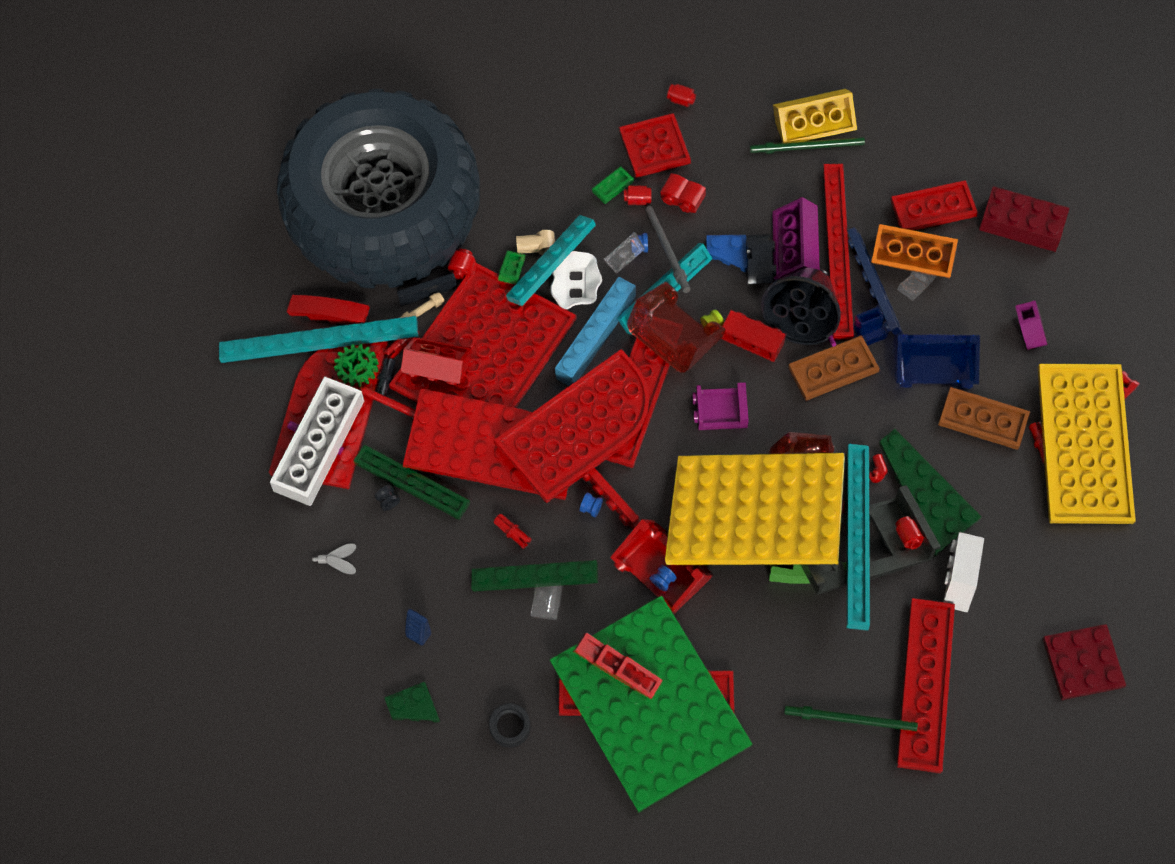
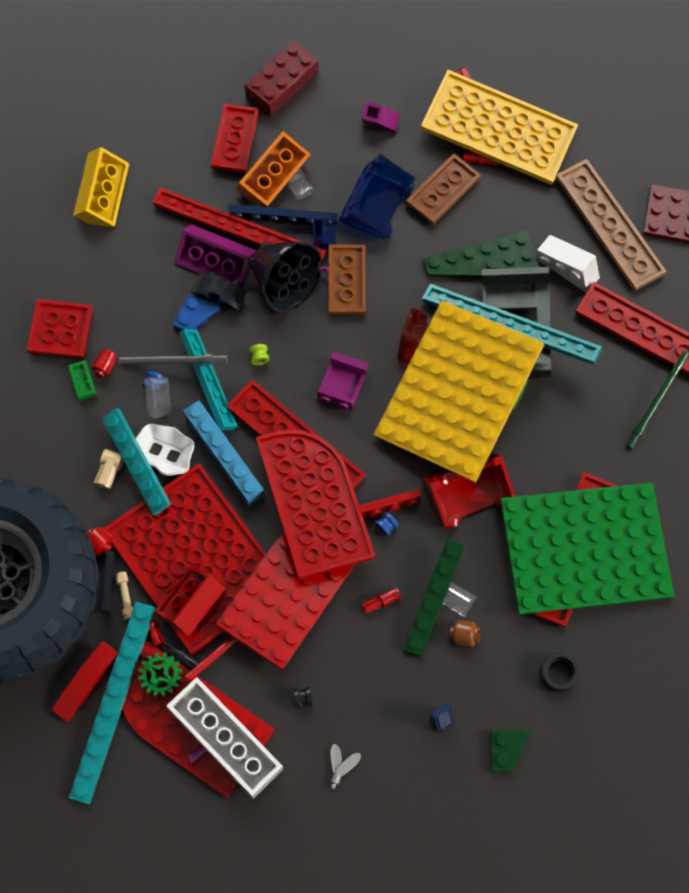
camera: 70 degrees left, 5 degrees up
dark green plate [354,445,470,520] -> none
green plate [498,251,526,285] -> none
red slope [573,633,663,699] -> none
clear red windscreen [627,282,726,373] -> none
blue wheel [650,565,677,591] -> none
red brick [661,173,706,213] -> none
red brick [667,84,696,107] -> none
red brick [720,310,786,362] -> none
dark green bar [750,137,865,154] -> none
red arm [869,454,888,483] -> none
red brick [895,516,924,549] -> none
none -> dark orange head [450,620,480,647]
none -> medium nougat plate [556,159,667,291]

